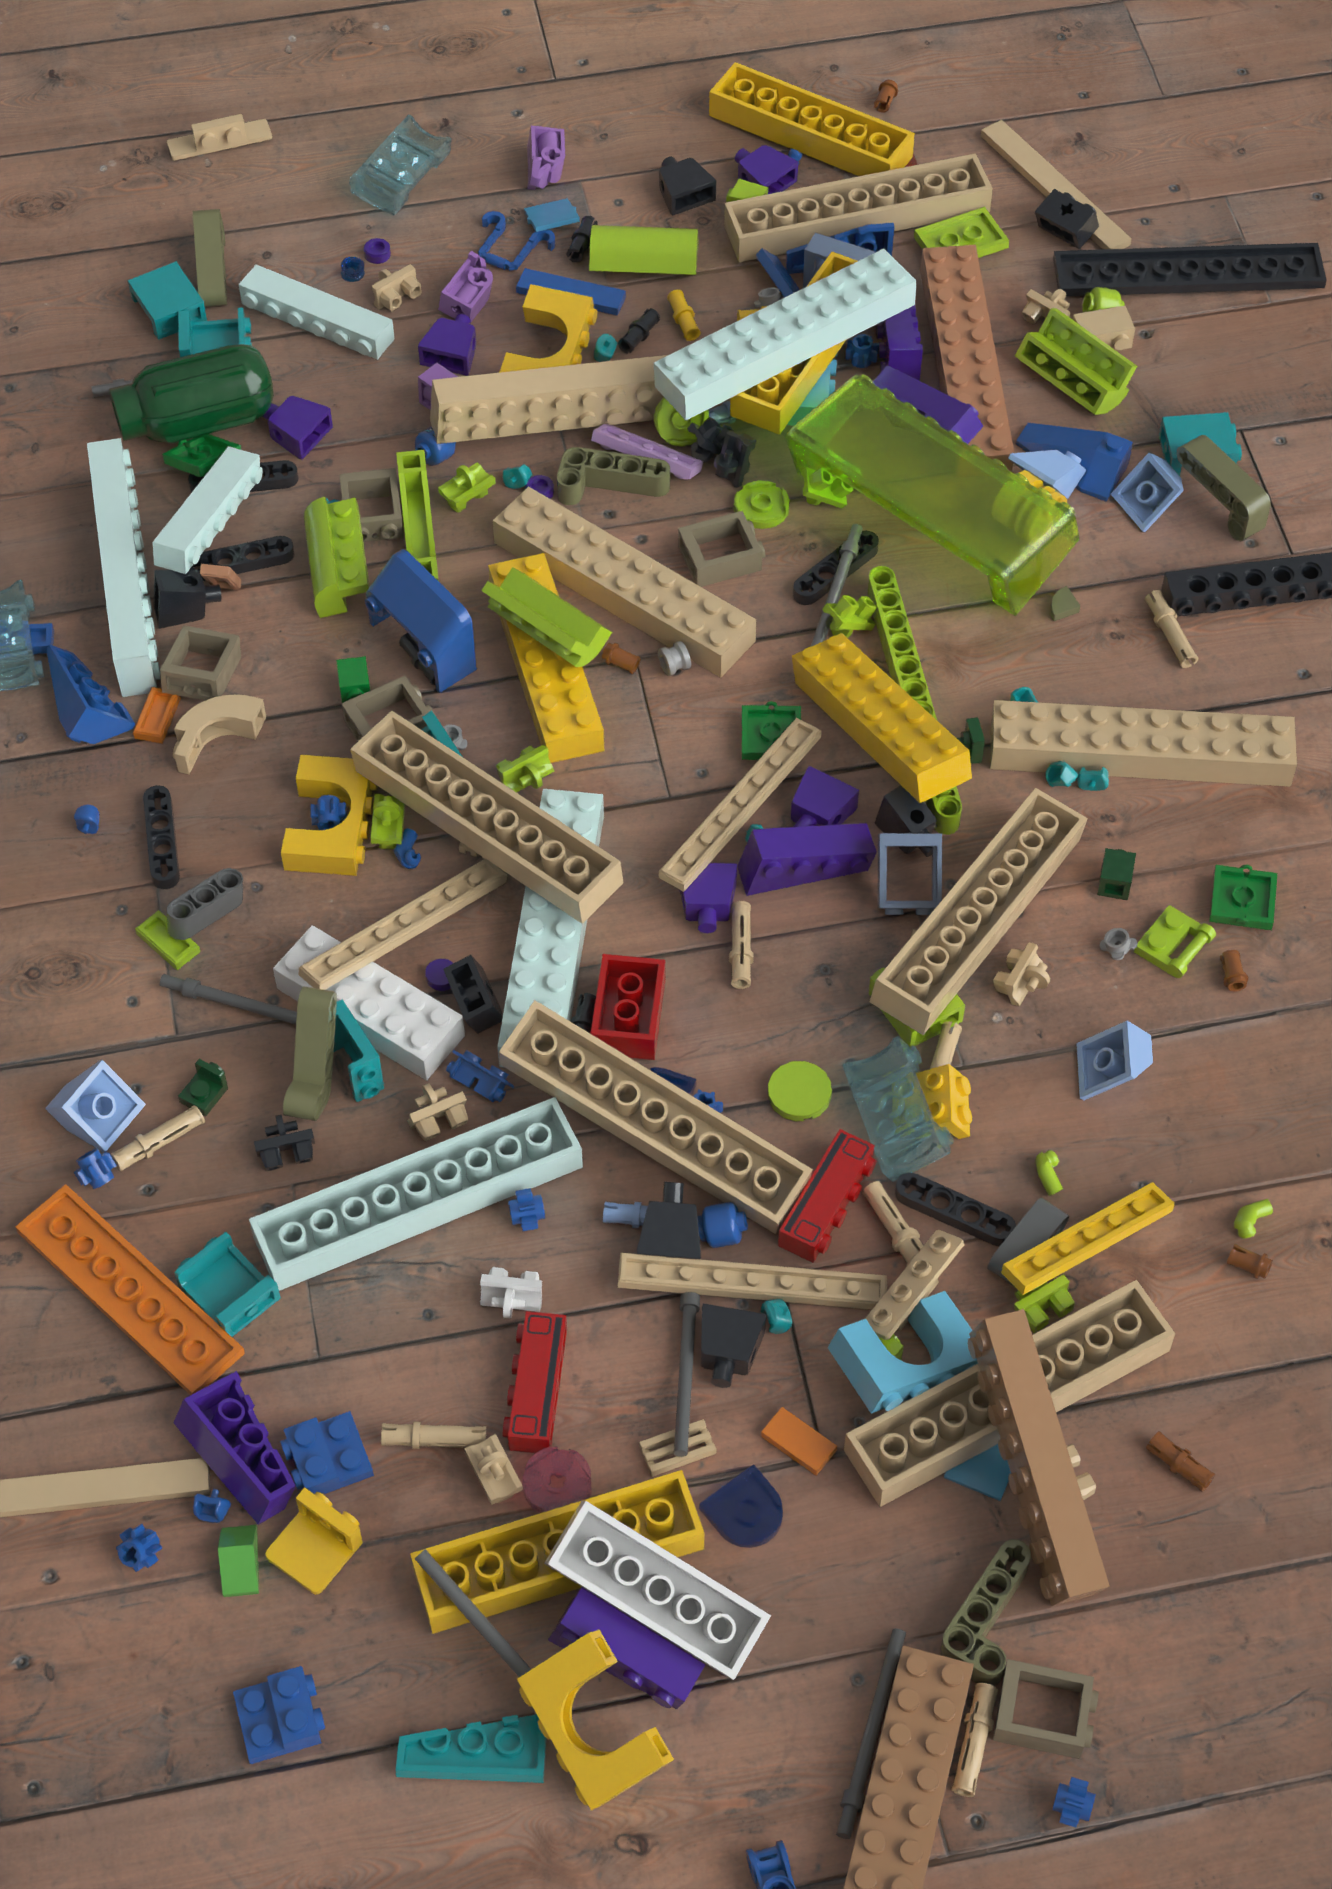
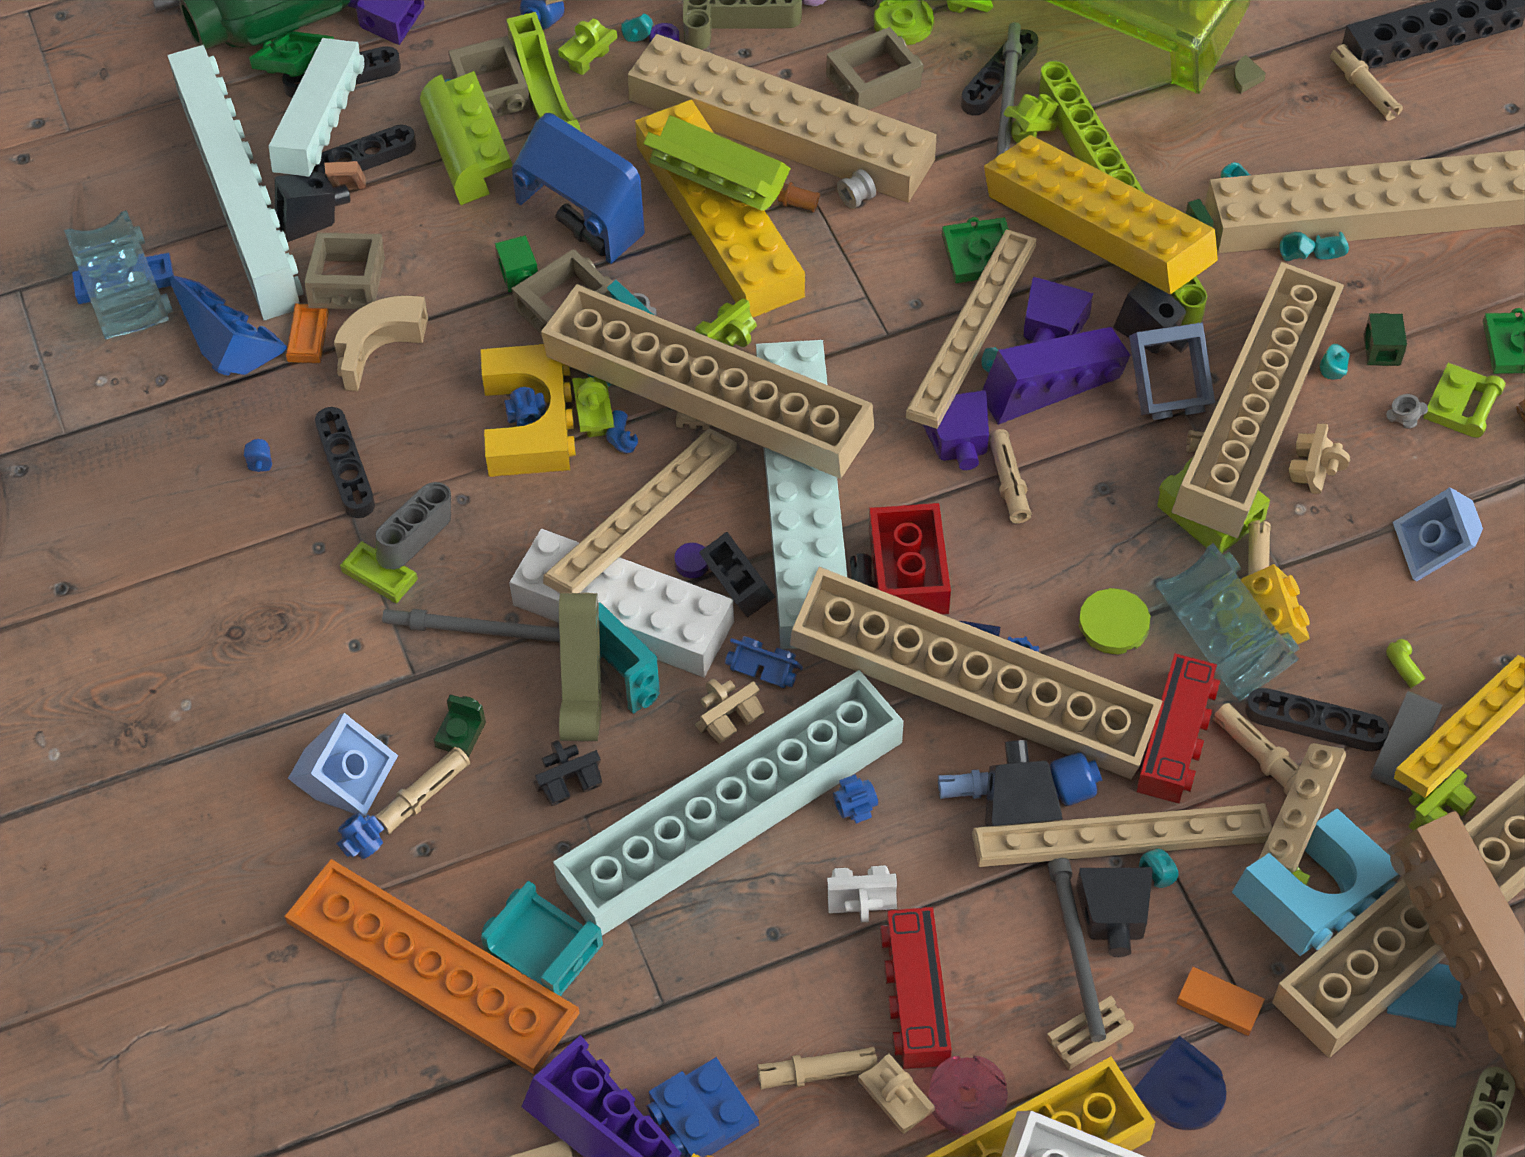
camera: 10 degrees left, 0 degrees up
none -> teal piece [1320,344,1350,380]

